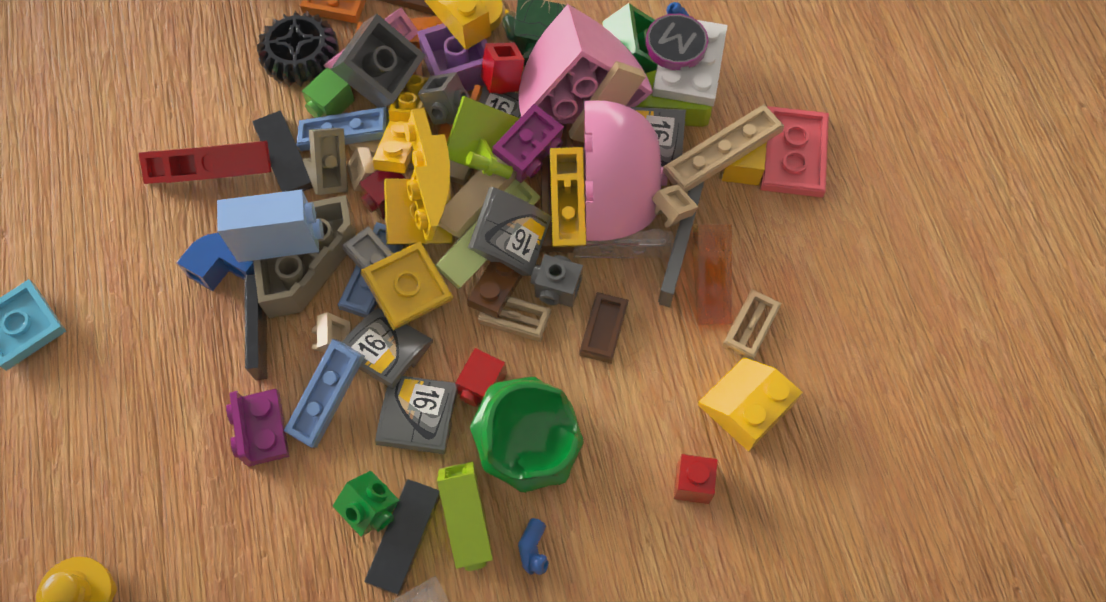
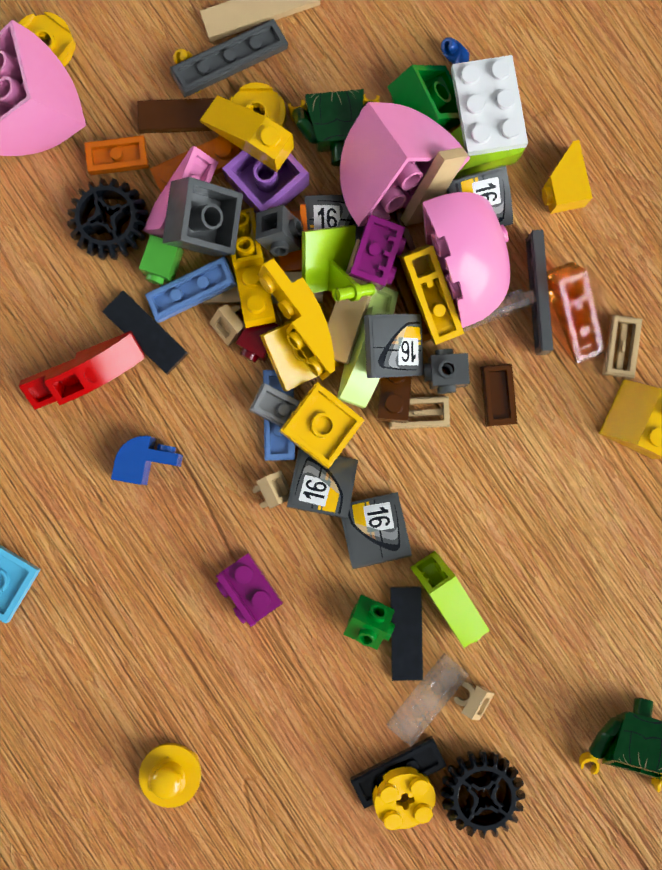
camera: 20 degrees left, 20 degrees up
light blue brick [217,190,324,262] -> none
black tile [245,274,268,380] -> none
dark tan brick [253,195,357,319] -> none
medium blue tile [284,339,365,448] -> none
dark tan slope [303,128,348,195] -> none
red brick [455,348,507,407] -> none
green piece [470,376,584,493] -> none
red brick [481,42,525,94] -> none
blue arm [518,518,549,575] -> none
tile [645,14,708,70] -> none
tan tile [652,184,699,228] -> none
tan tile [663,104,784,192] -> none
red brick [674,454,718,504] -> none
coral tile [760,106,829,198] -> none

